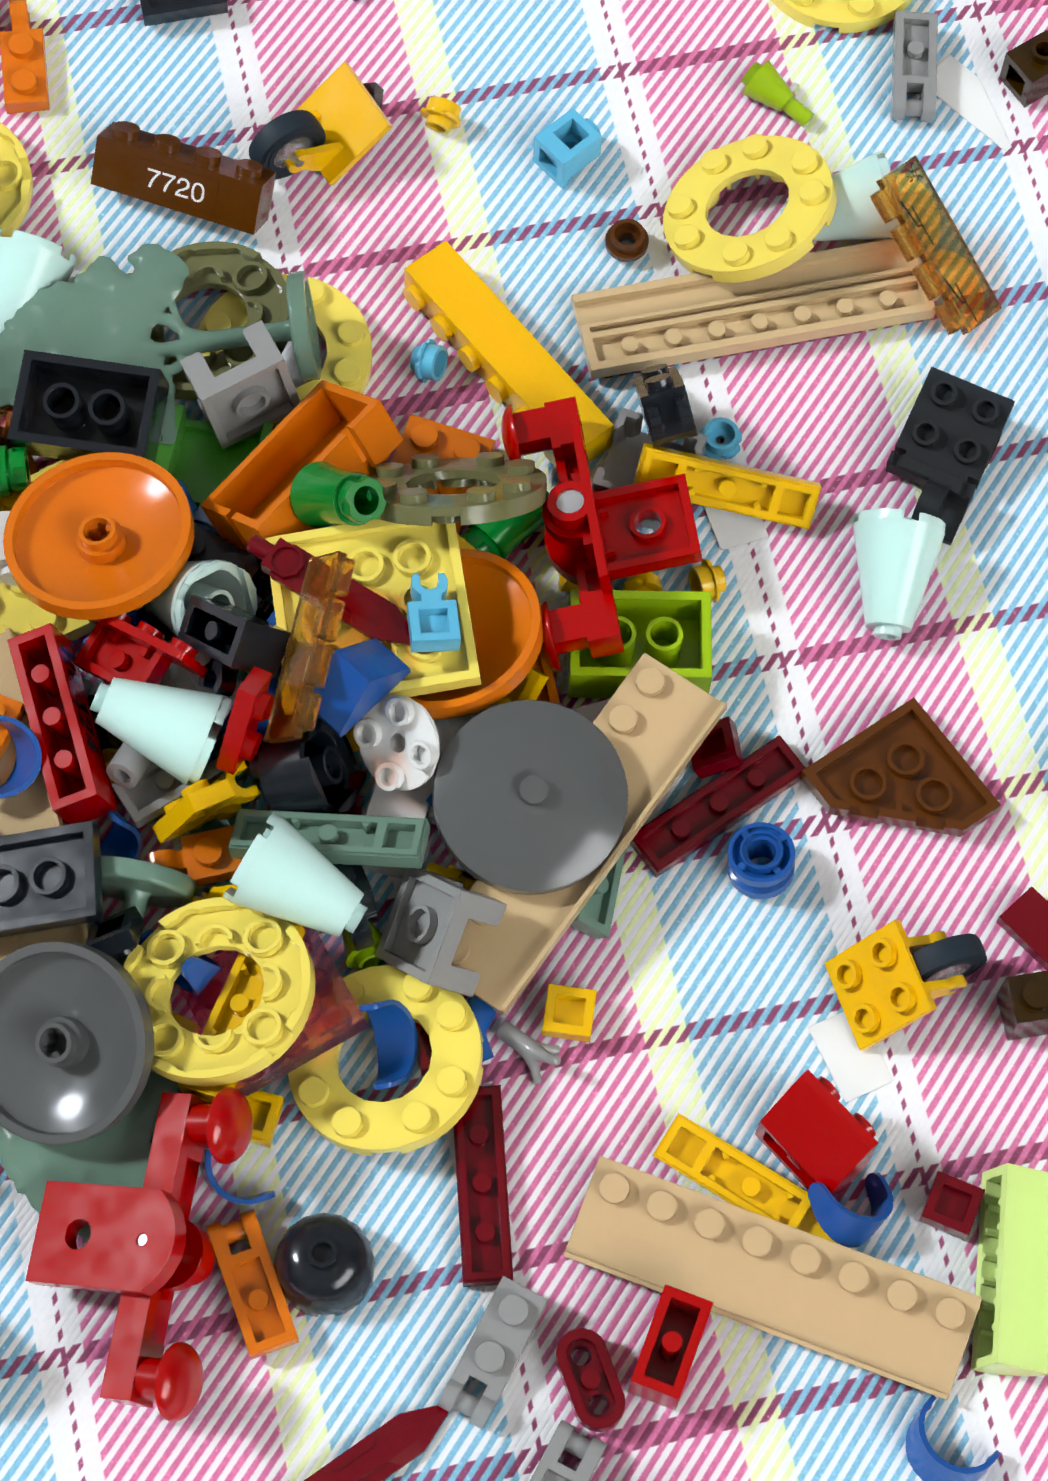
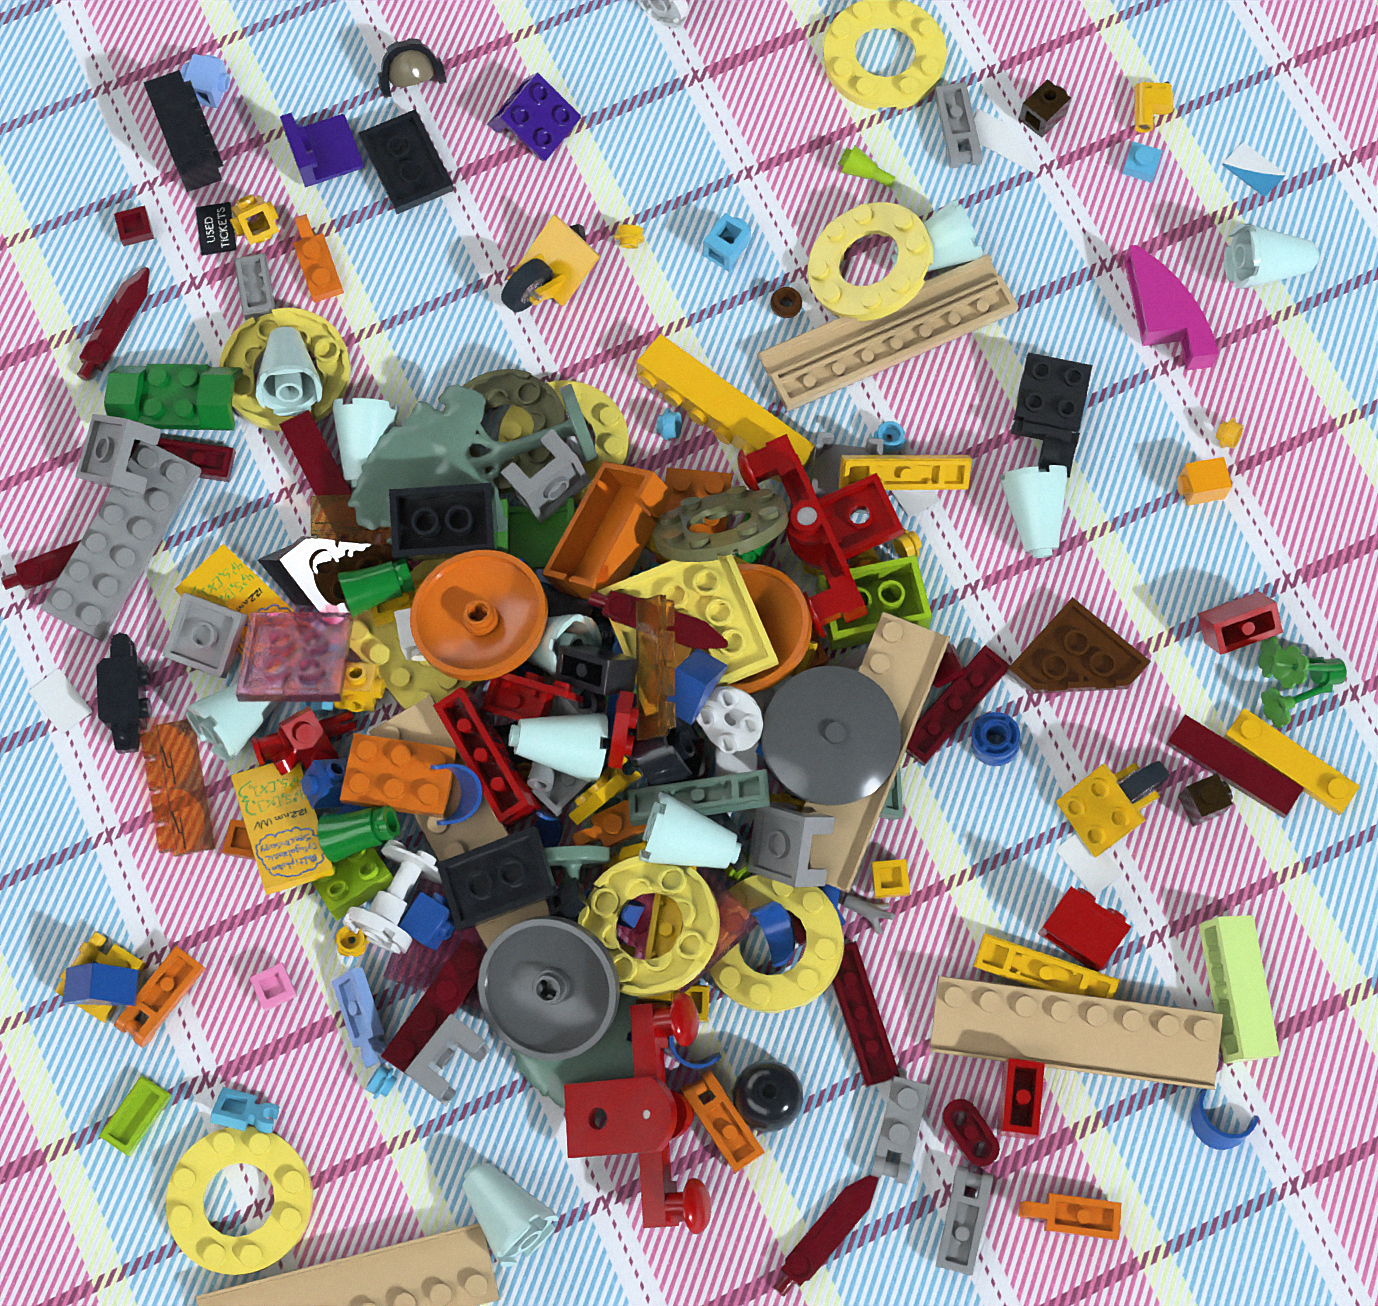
camera: 10 degrees left, 5 degrees up
reddish brown brick [91,121,276,235] -> none
green plant [290,462,386,528] -> none
medium azure plate [407,573,461,653] -> none
black hinge [633,364,698,448] -> none
blue helmet [808,1172,894,1247] -> none
clear orange windscreen [869,155,1002,335] -> none
dark red plate [919,1171,985,1240] -> none

